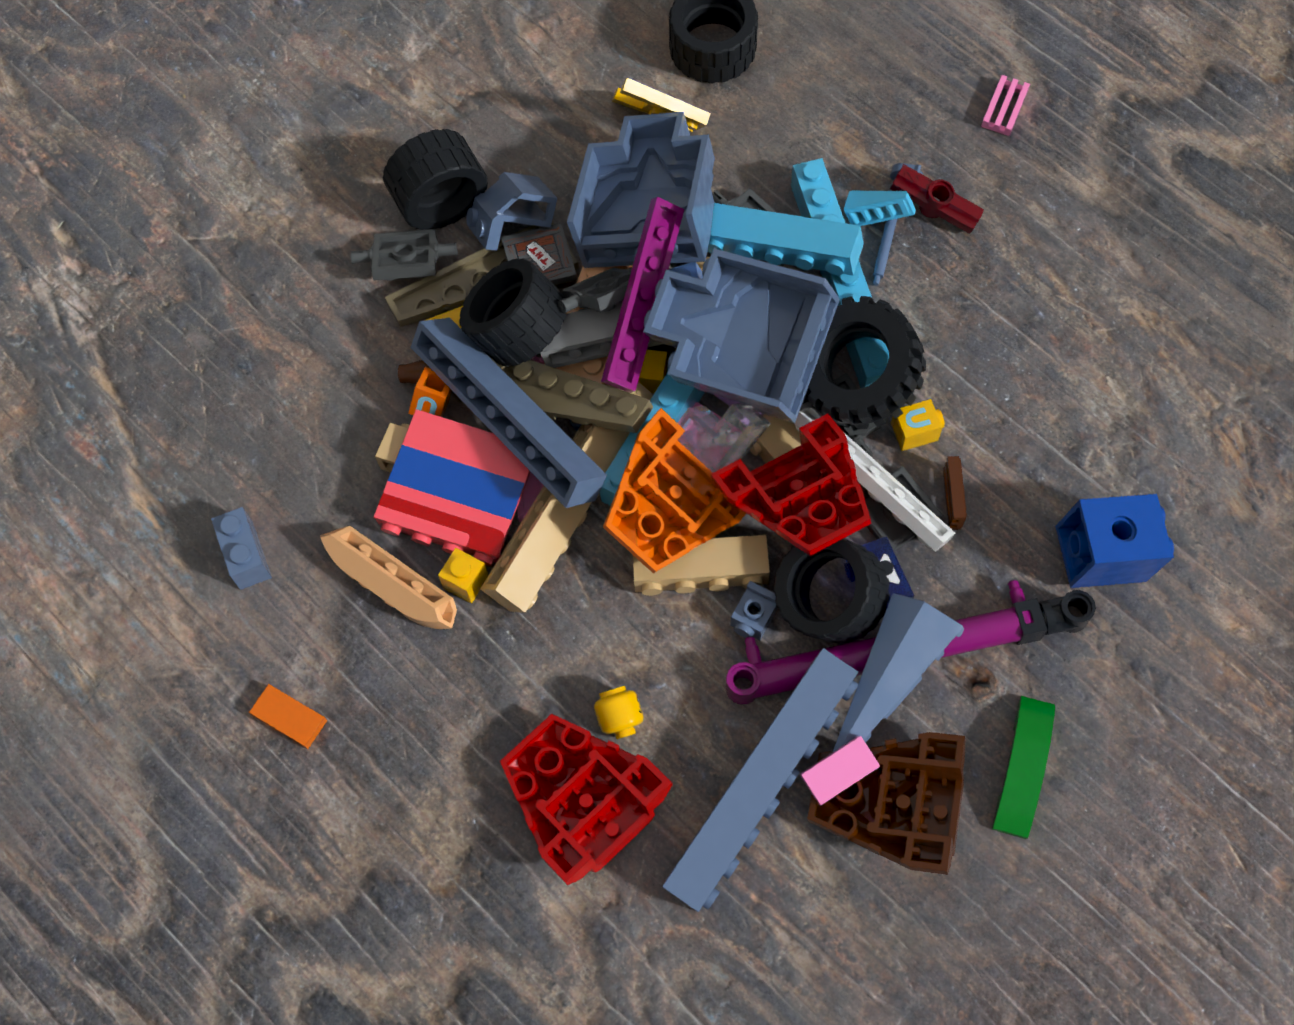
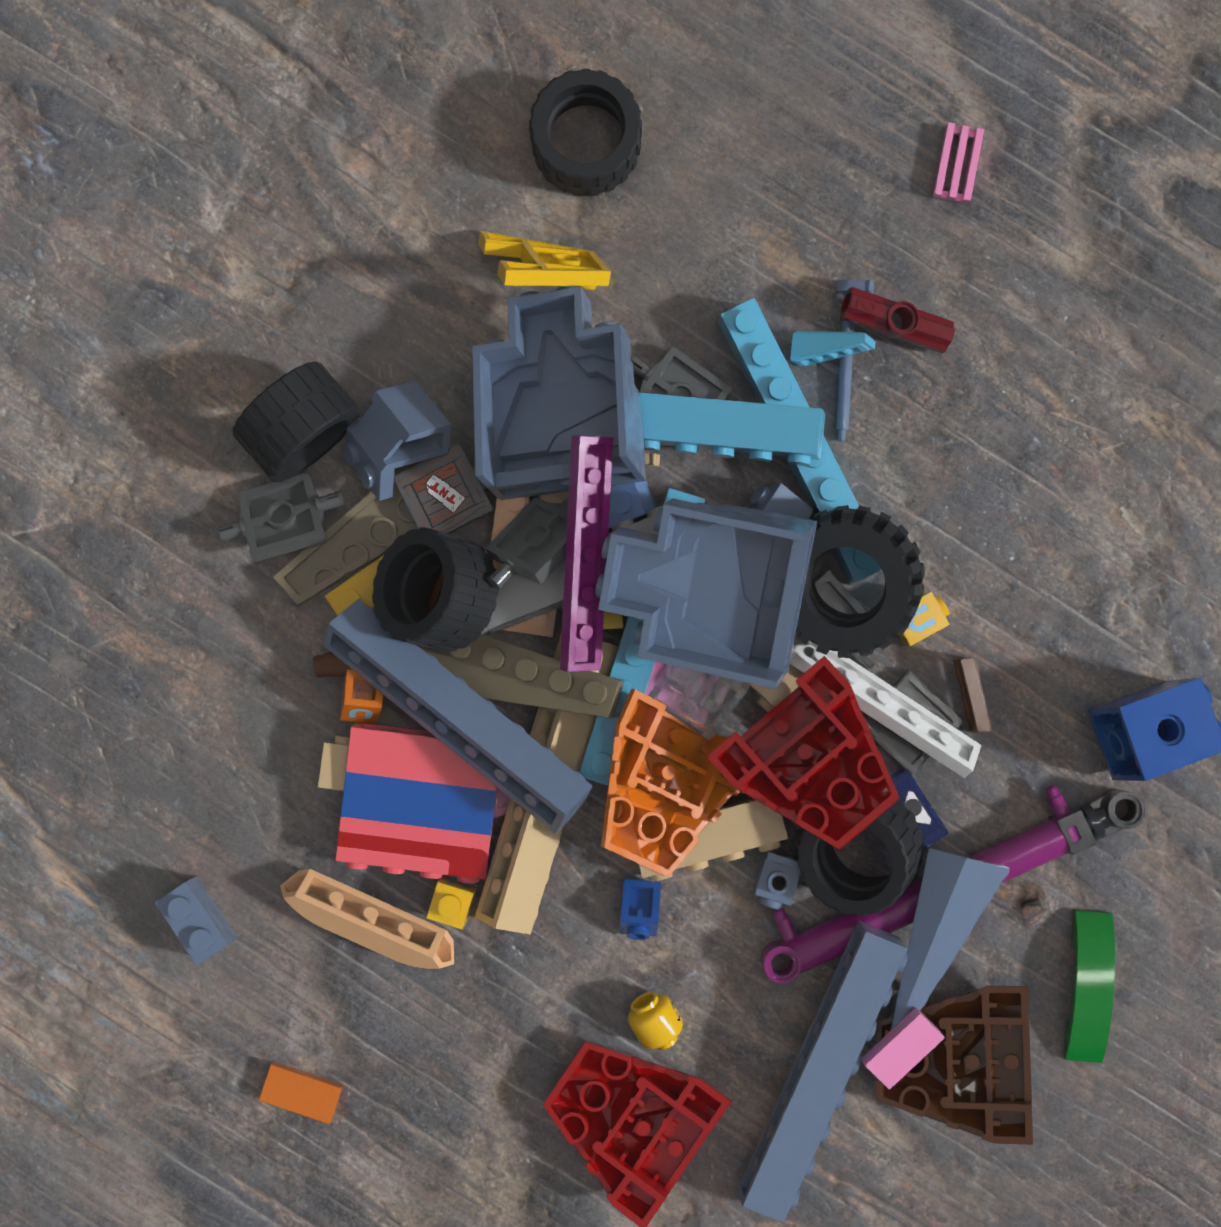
camera: 15 degrees left, 20 degrees up
none -> blue bracket [619,879,661,940]

